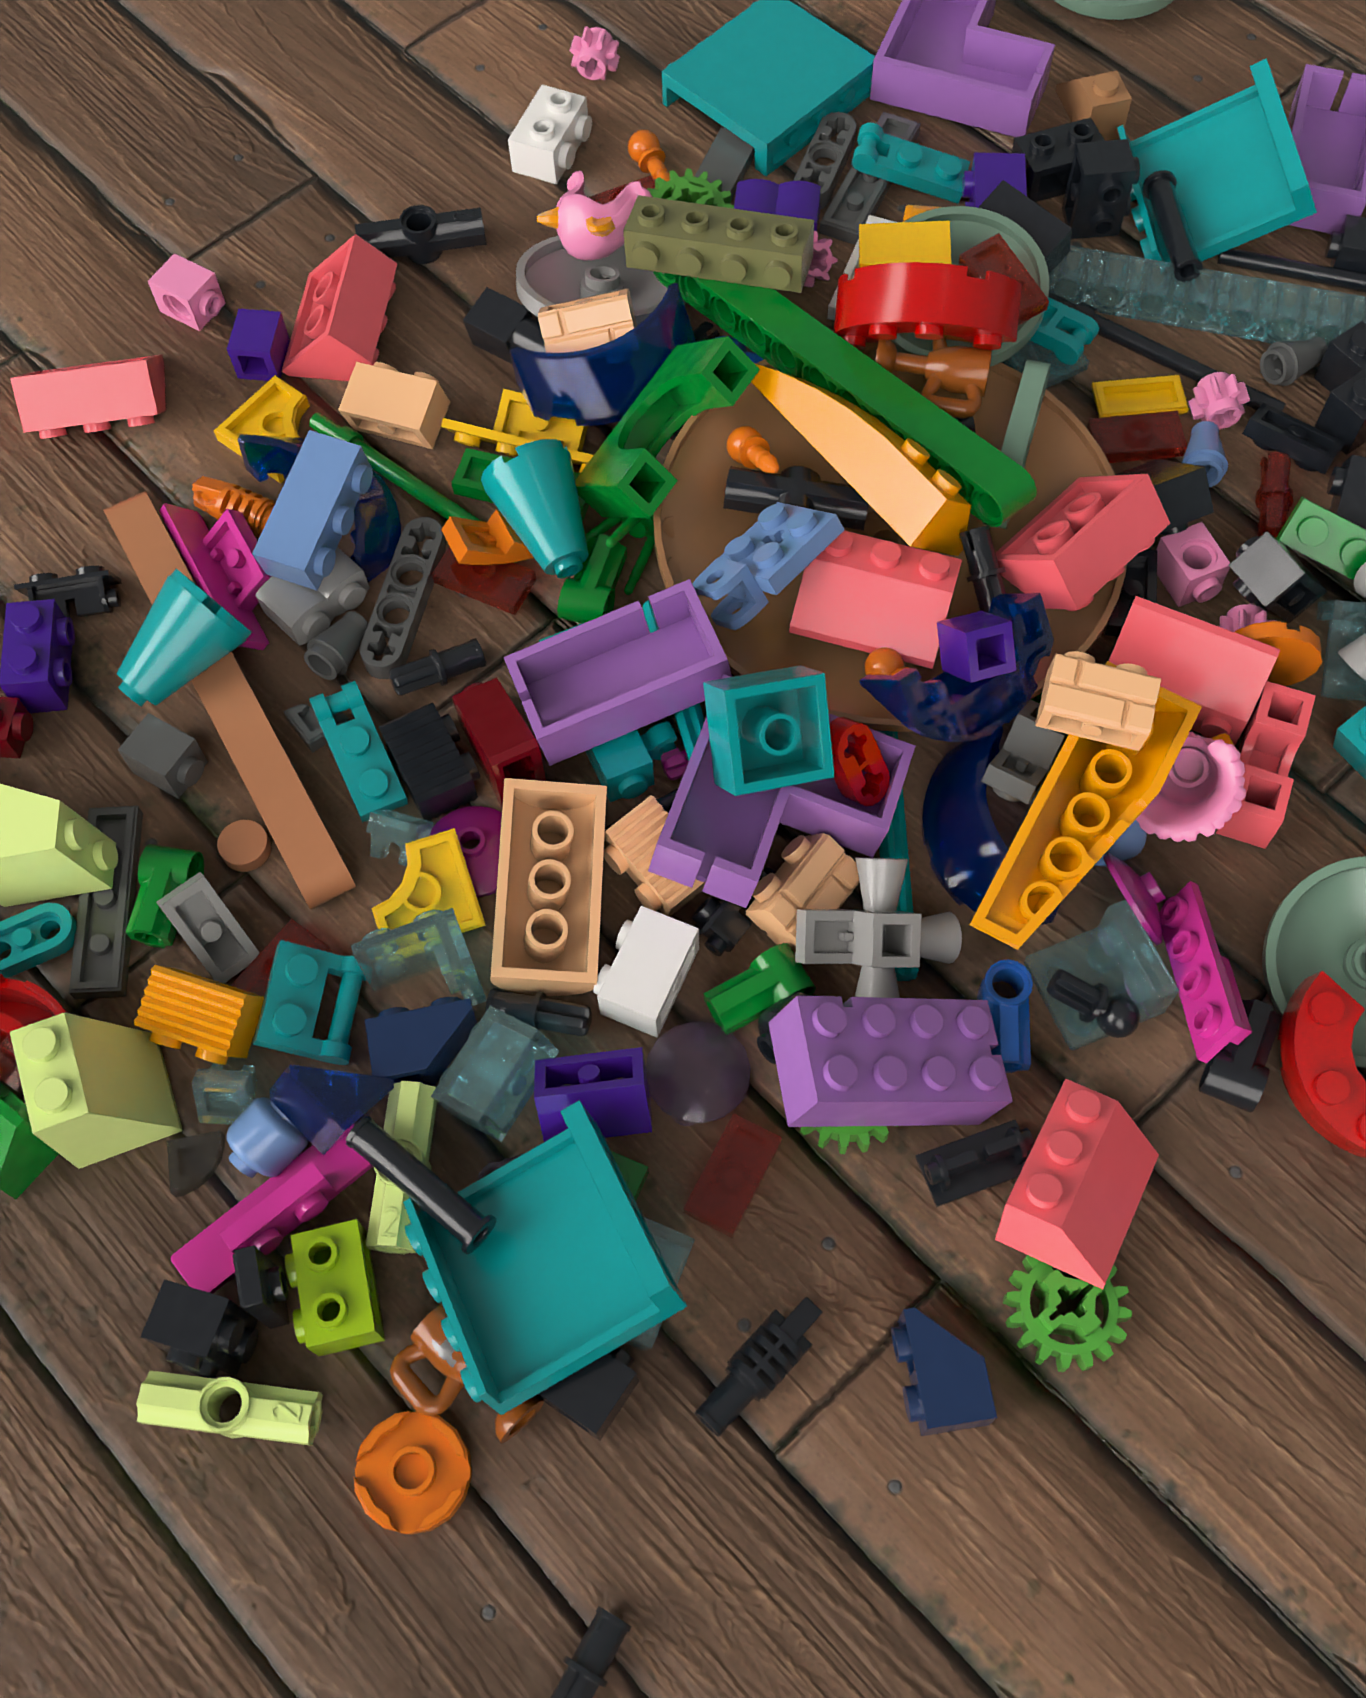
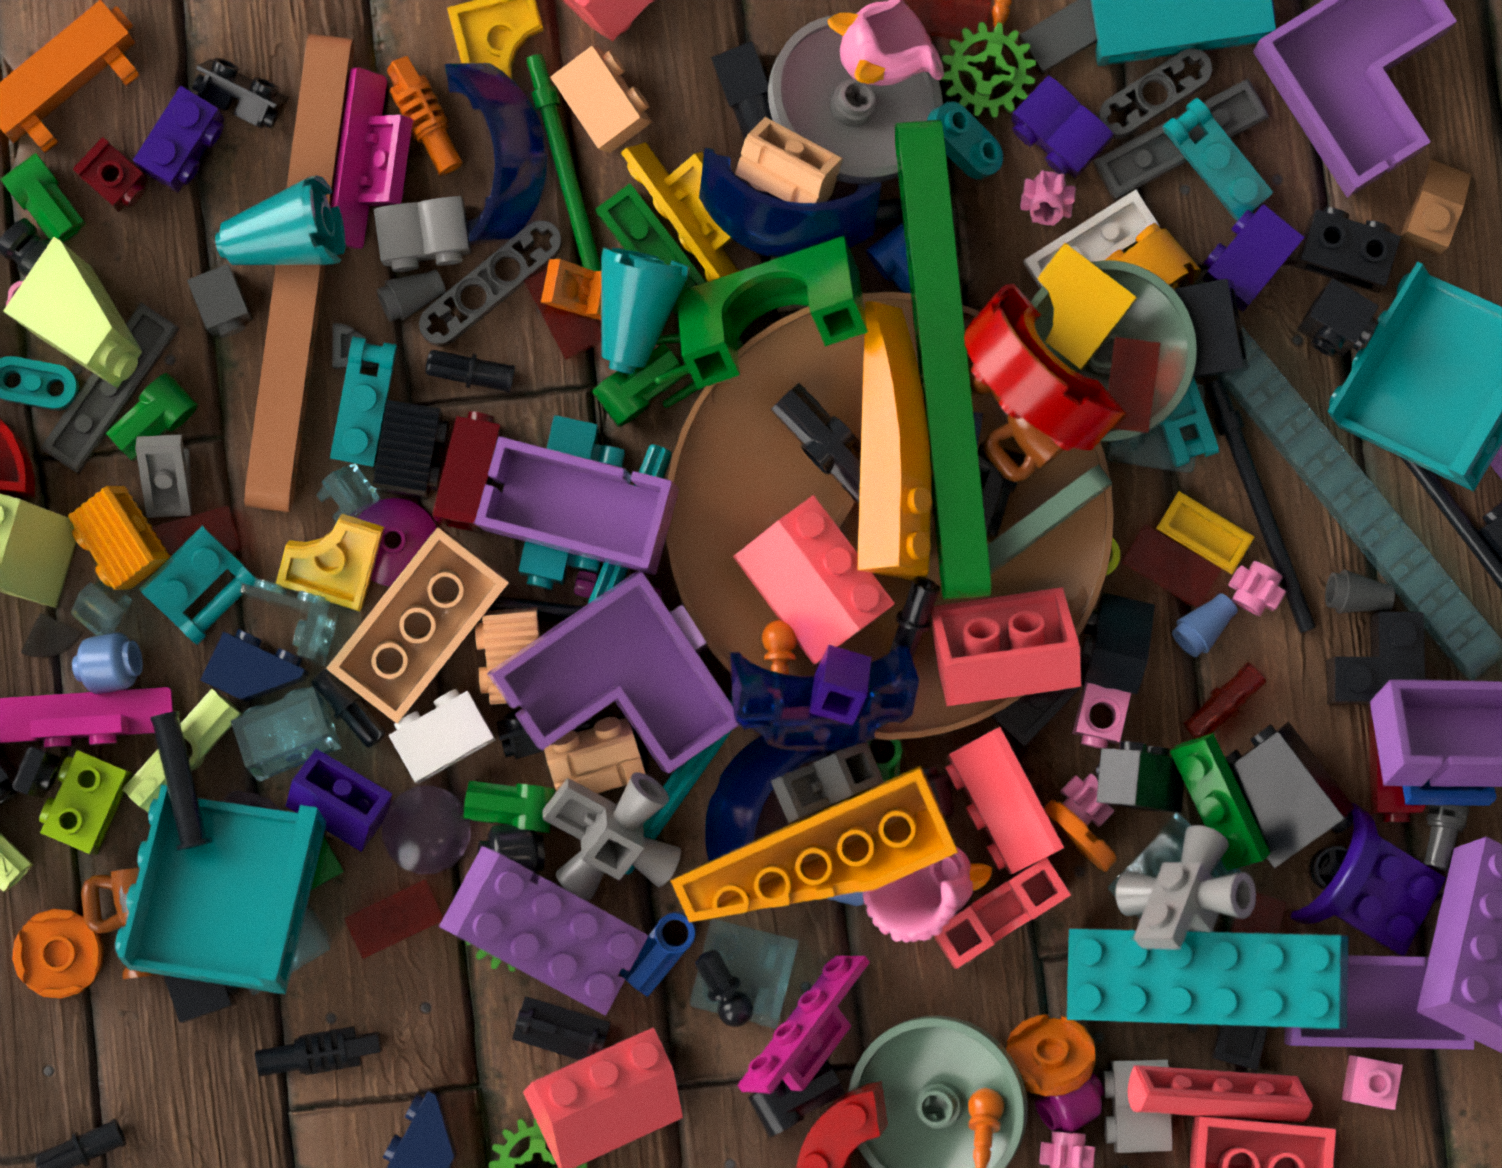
camera: 30 degrees right, 20 degrees up
nougat tile [217,820,271,872] -> none
medium blue brick [252,430,373,591] -> none
clear blue slope [270,1065,394,1155] -> none
olive brick [623,195,814,293] -> none
medium blue plate [693,502,845,630] -> none
teal brick [703,665,834,796] -> none
orange bar [727,426,780,474] -> none
red beam [830,717,890,806] -> none
light nougat brick [1035,651,1161,751] -> none
magenta dish [1103,852,1166,946] -> none
black pin [1142,170,1203,282] -> none
black plate [1242,403,1346,475] -> none

